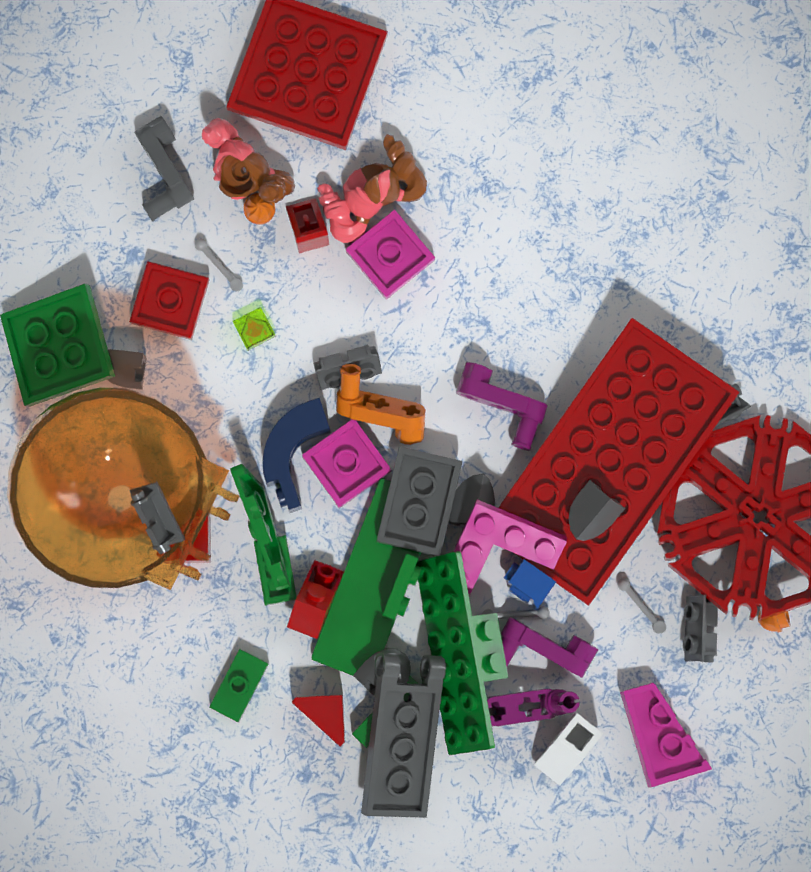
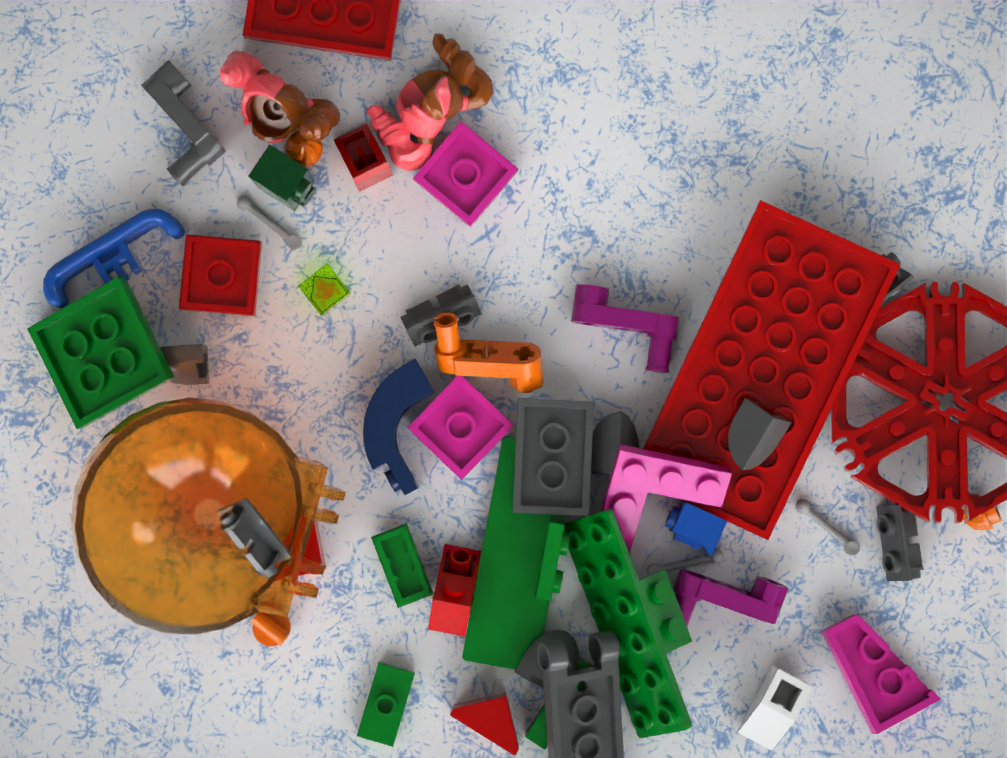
camera: 10 degrees left, 5 degrees up
green wing [230,464,290,591] -> none
magenta beam [487,689,580,726] -> none
none -> blue piece [43,209,185,309]
none -> dark green piece [248,144,316,212]
none -> orange plate [250,608,291,646]

